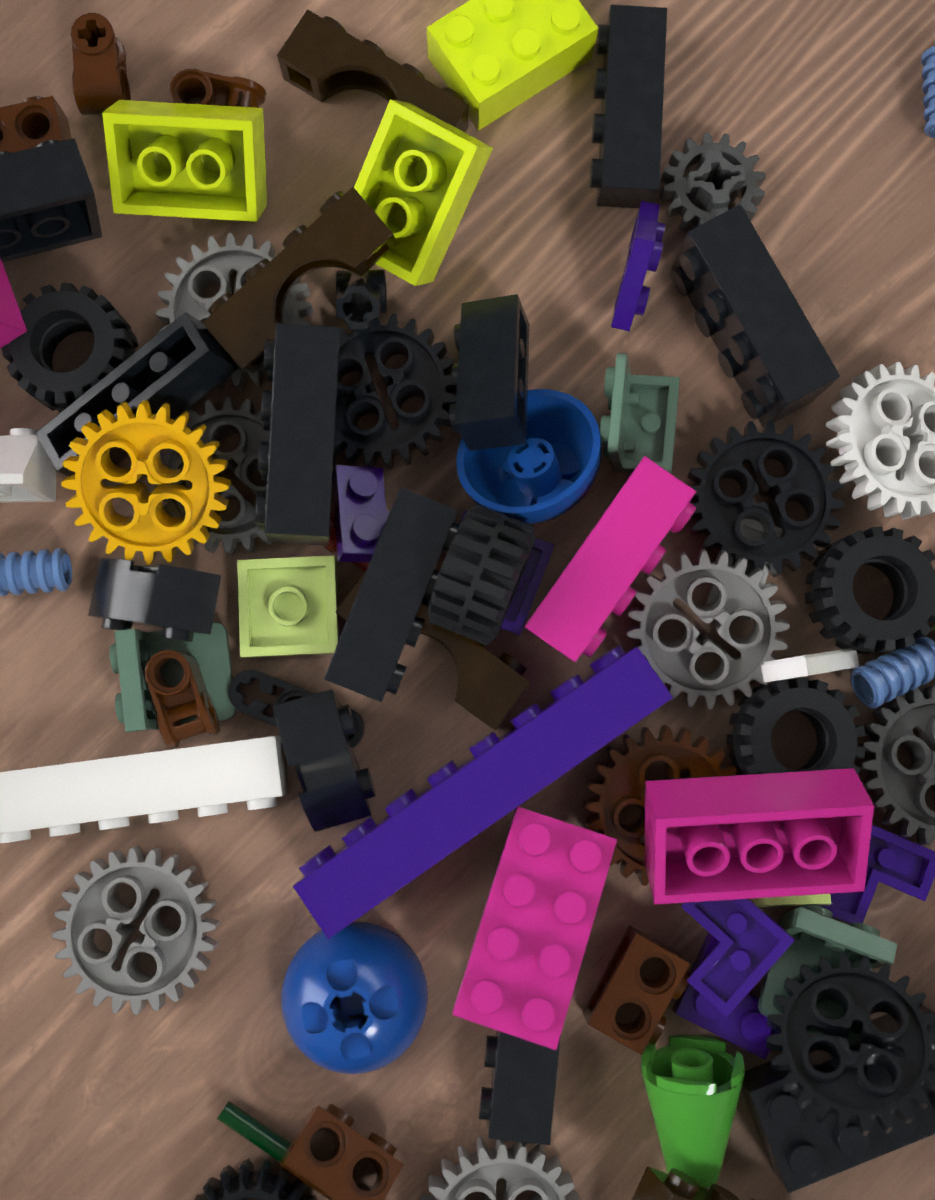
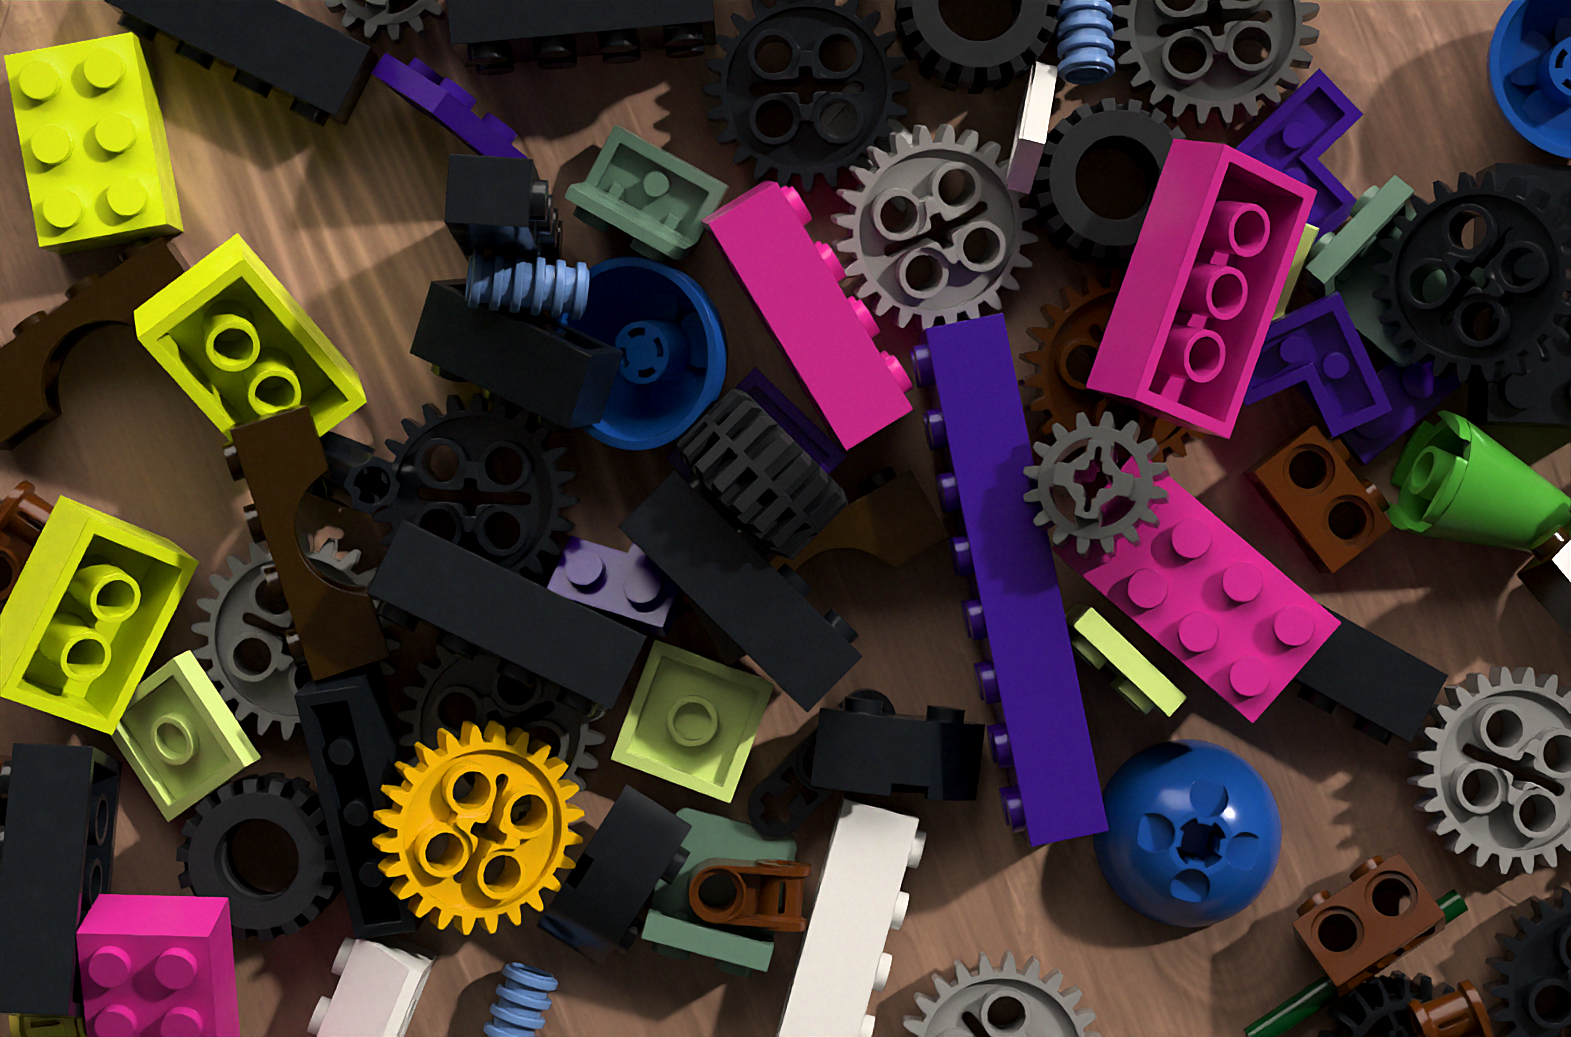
camera: 60 degrees left, 5 degrees up
none -> yellowish green plate [111,650,261,822]
none -> black brick [444,154,563,265]
none -> medium blue piece [465,250,590,321]
none -> dark grey gear [1023,411,1170,558]
none -> yellowish green plate [1065,603,1187,717]

